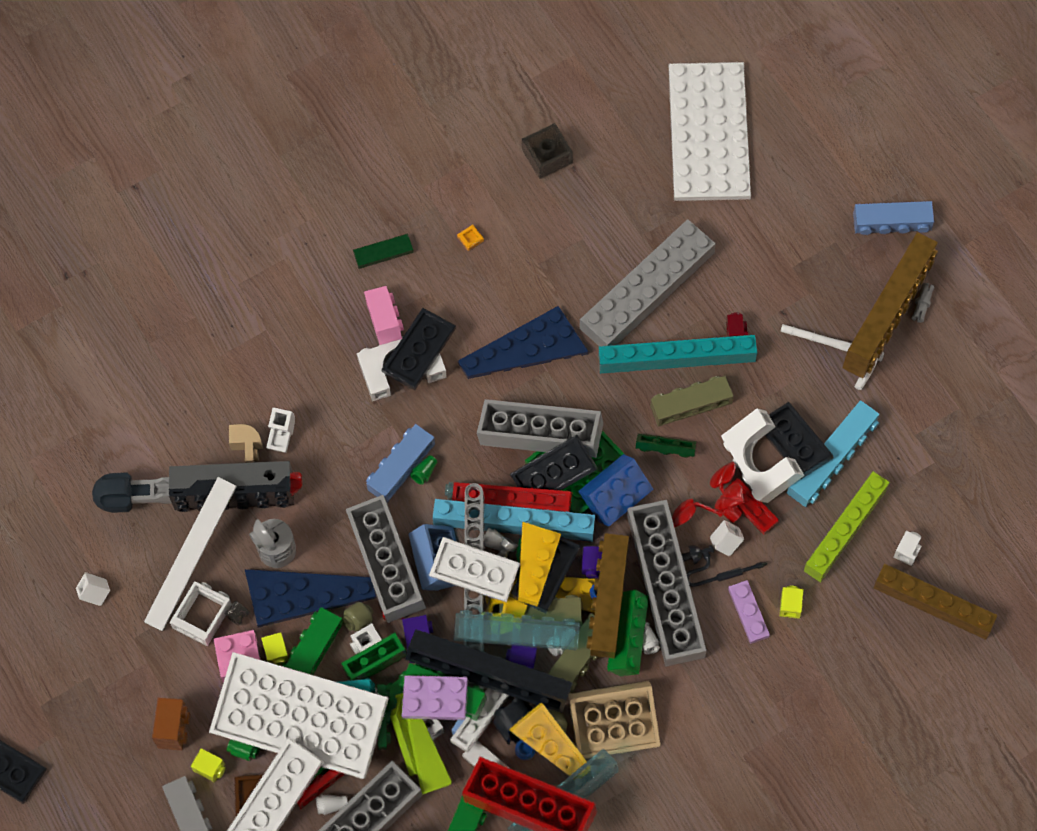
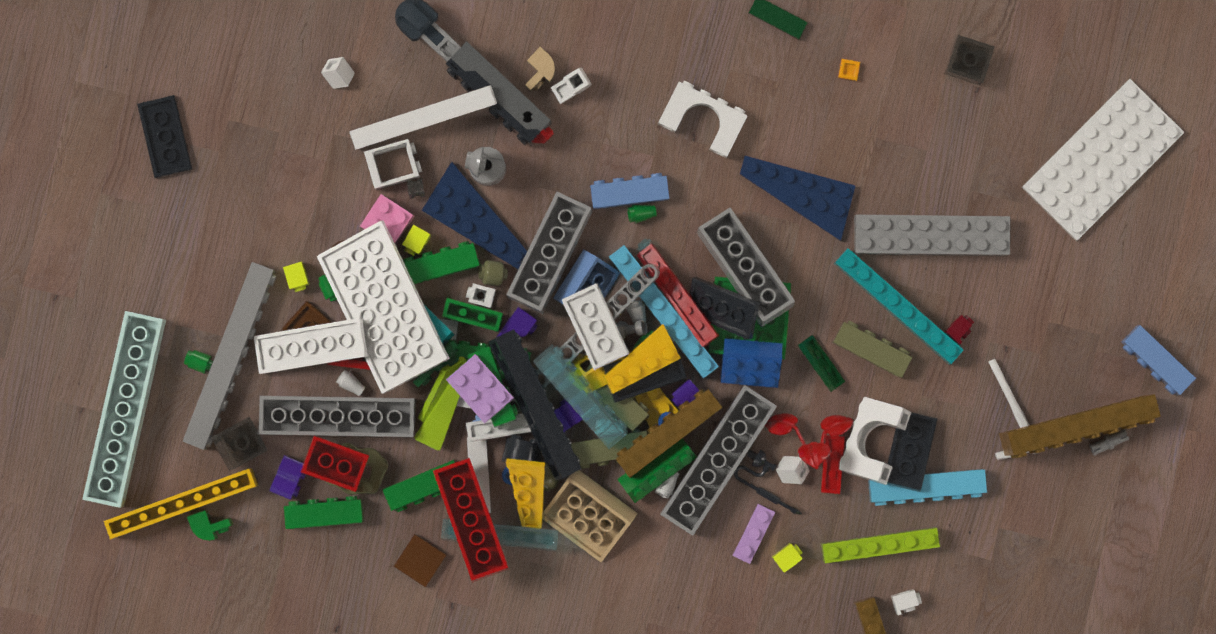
camera: 45 degrees right, 20 degrees up
dark orange brick [152,698,191,751] -> none
bright pink brick [364,286,404,345] -> none
black tile [381,308,456,390] -> none

